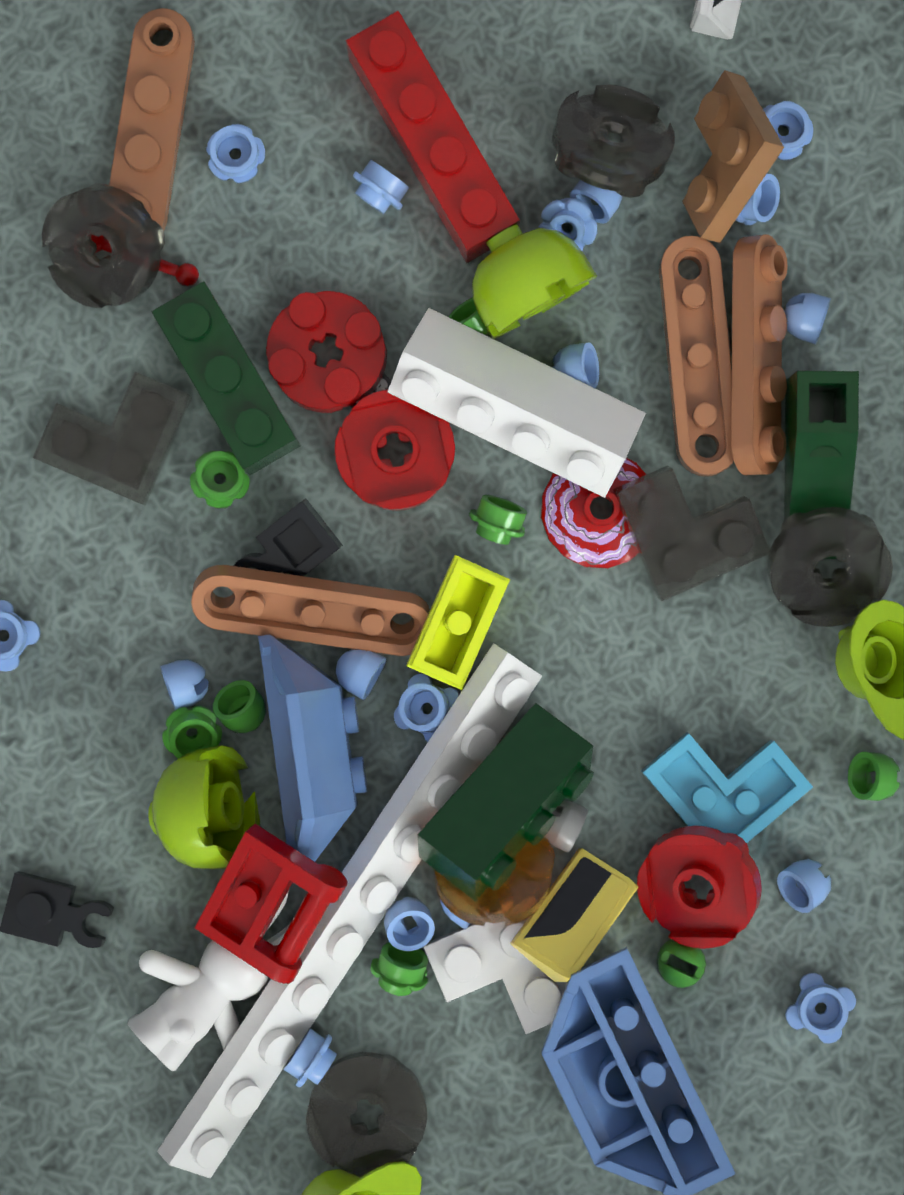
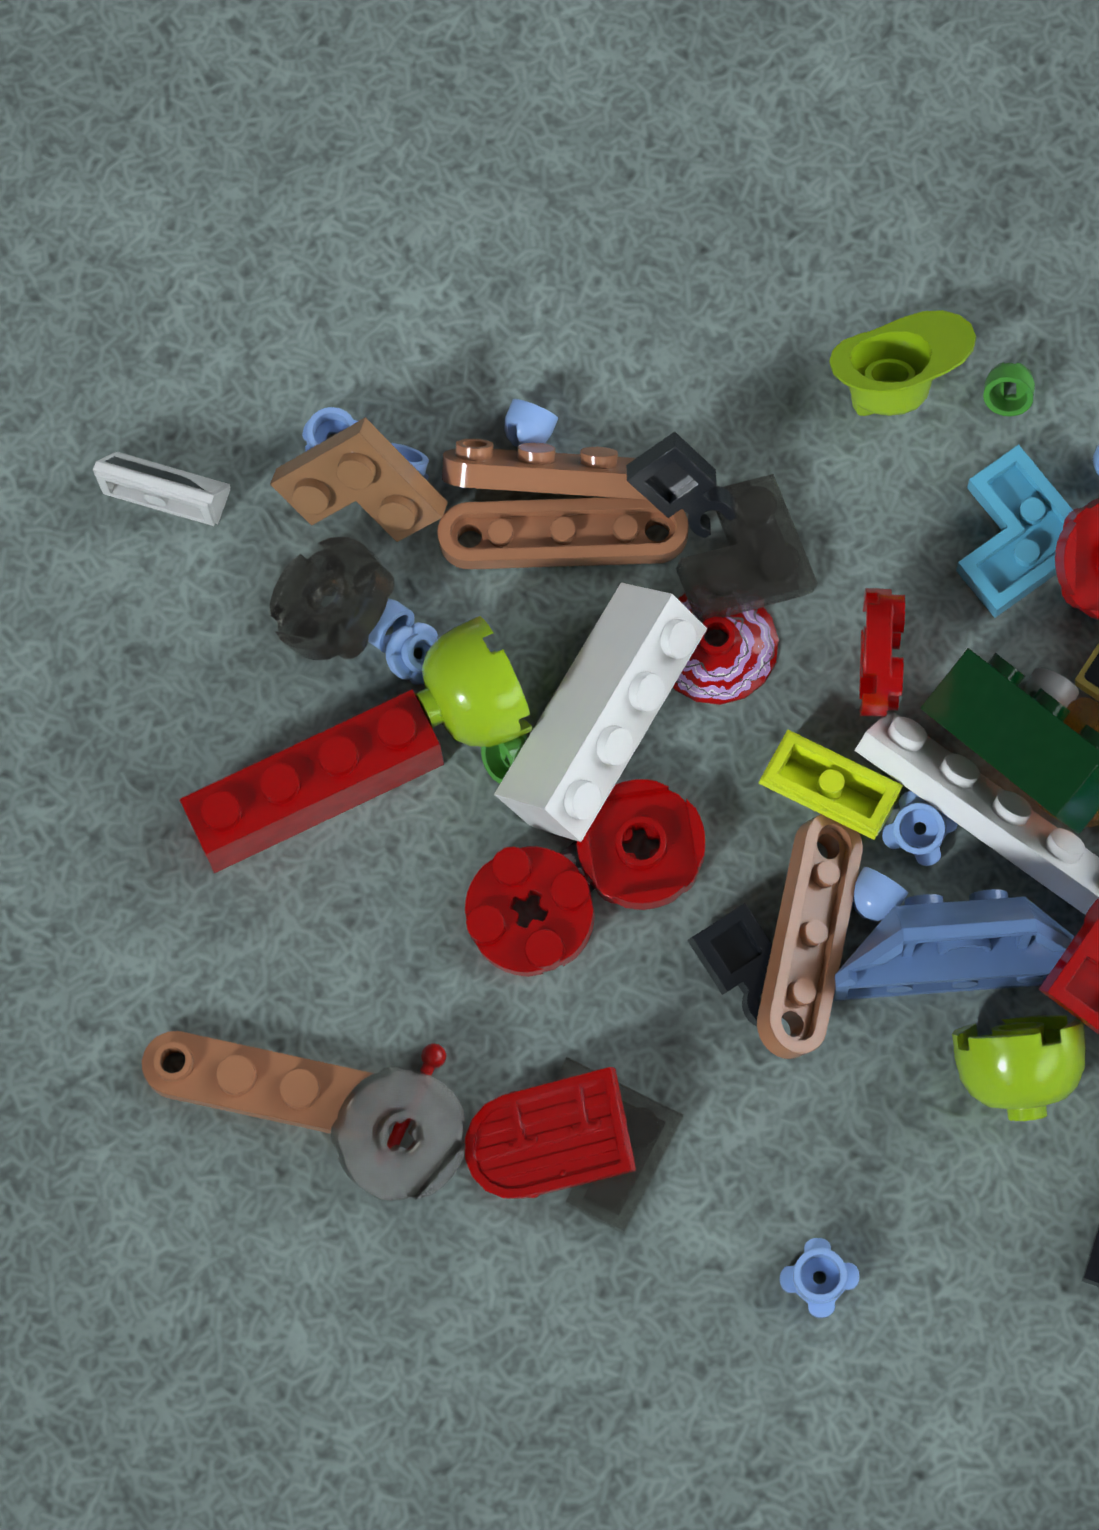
camera: 80 degrees left, 15 degrees down
dark green brick [151,281,301,475] -> none
light blue hinge [160,659,209,710] -> none
bright green plate [162,706,222,759] -> none
bright green plate [190,451,250,509] -> none
light blue plate [206,124,265,183] -> none
bright green hinge [213,680,266,733] -> none
light blue plate [353,160,409,214] -> none
bright green plate [469,495,527,545] -> none
light blue hinge [552,342,599,389] -> none
clear smoke plate [767,507,893,627] -> none
dark green slope [784,371,859,559] -> none
none -> red window [465,1067,636,1199]
none -> black plate [626,431,736,538]
none -> red plate [859,588,905,717]

